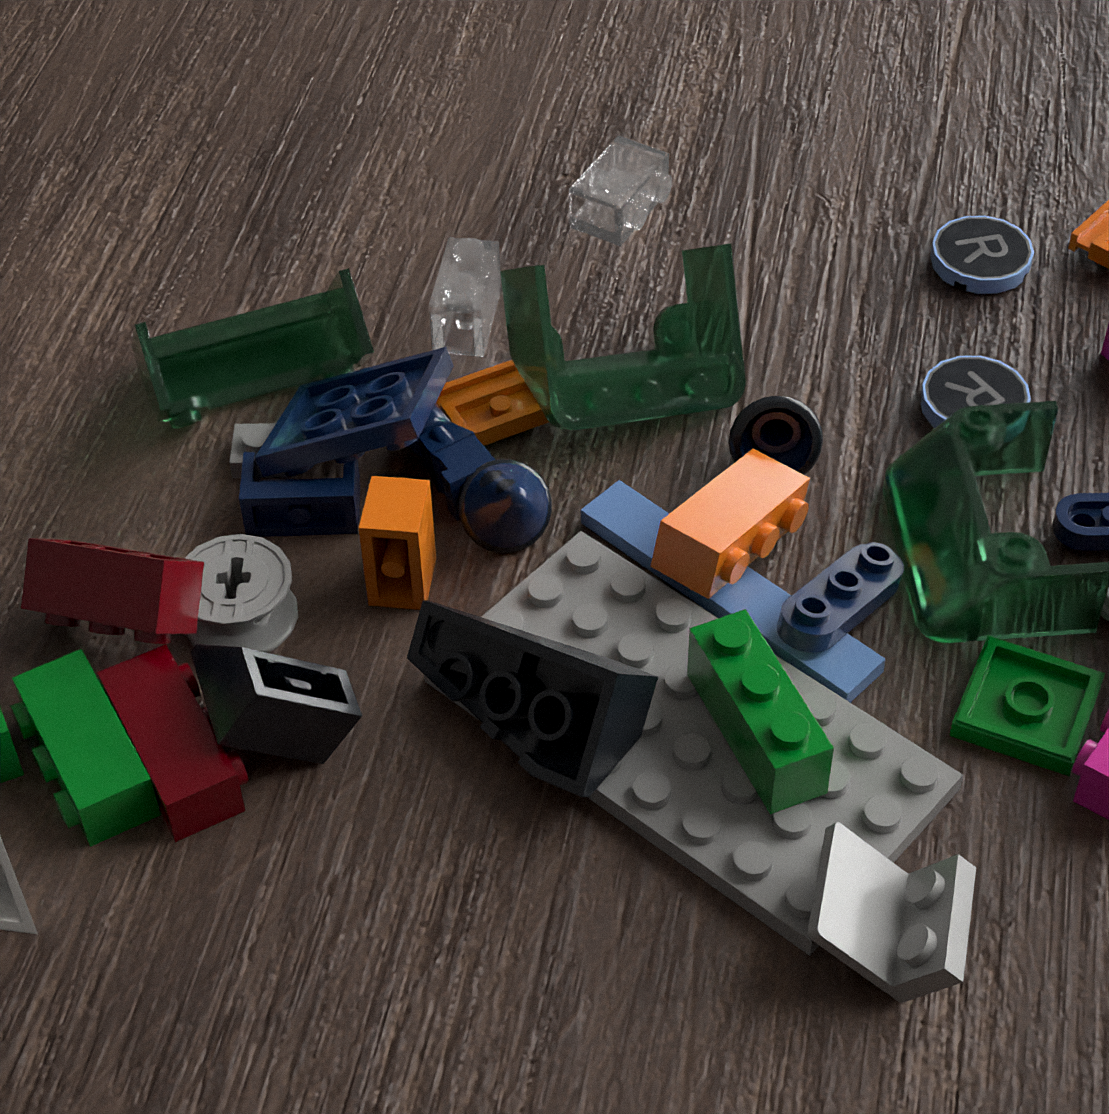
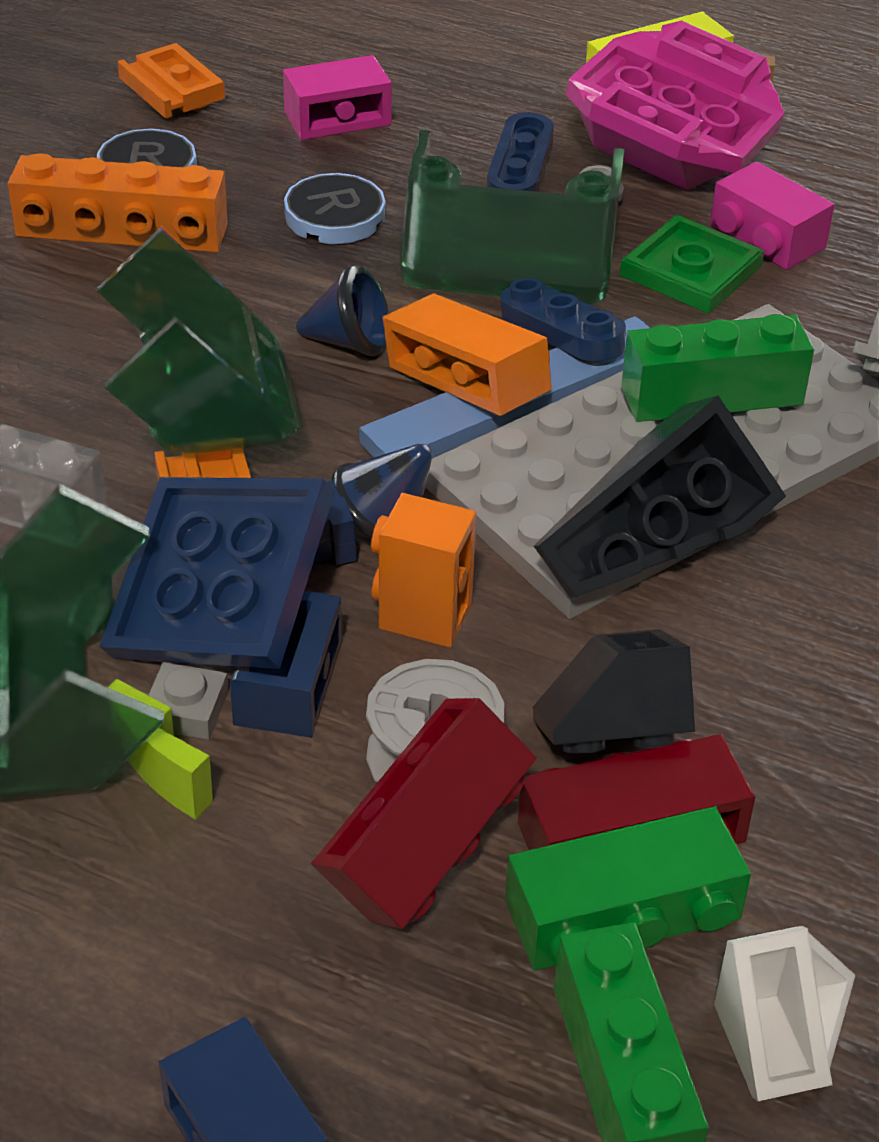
camera: 80 degrees left, 5 degrees down
none -> orange brick [7,153,228,252]
none -> lime slope [108,679,213,820]

